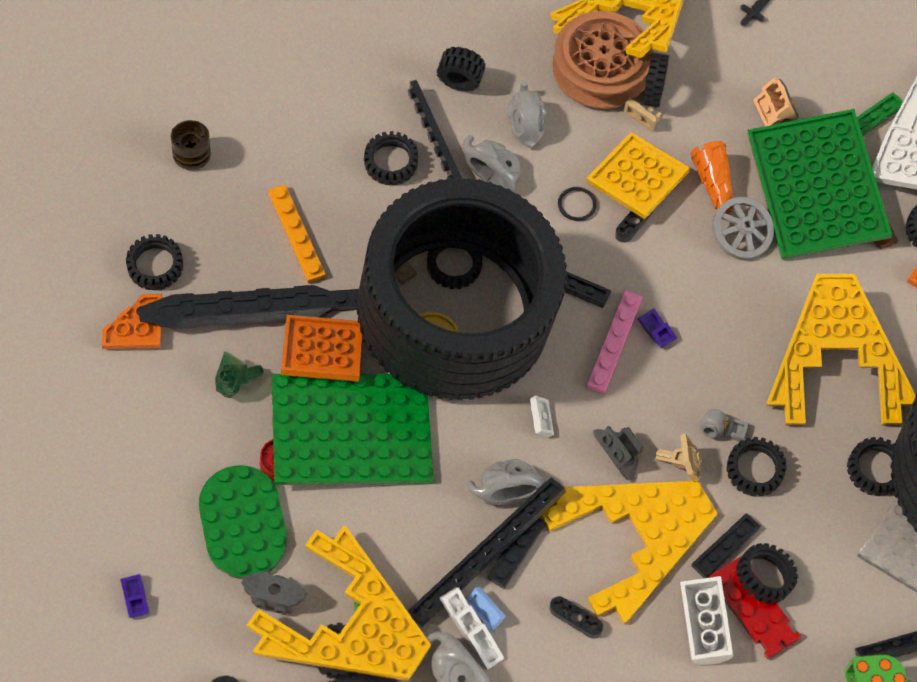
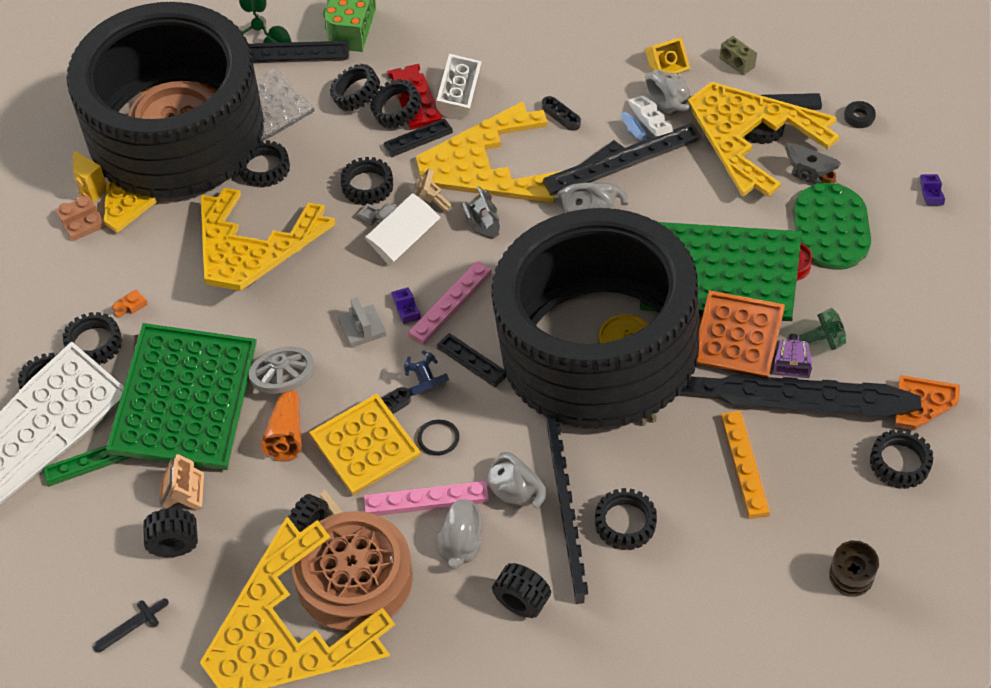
camera: 160 degrees left, 10 degrees down
none -> black tyre [143,508,198,558]
none -> black tyre [330,64,381,111]
none -> light grey bracket [338,297,387,348]
none -> white slope [364,193,440,265]
none -> bright pink plate [364,481,489,516]
none -> dark blue piece [404,350,449,396]
none -> medium lavender torso [772,334,812,378]

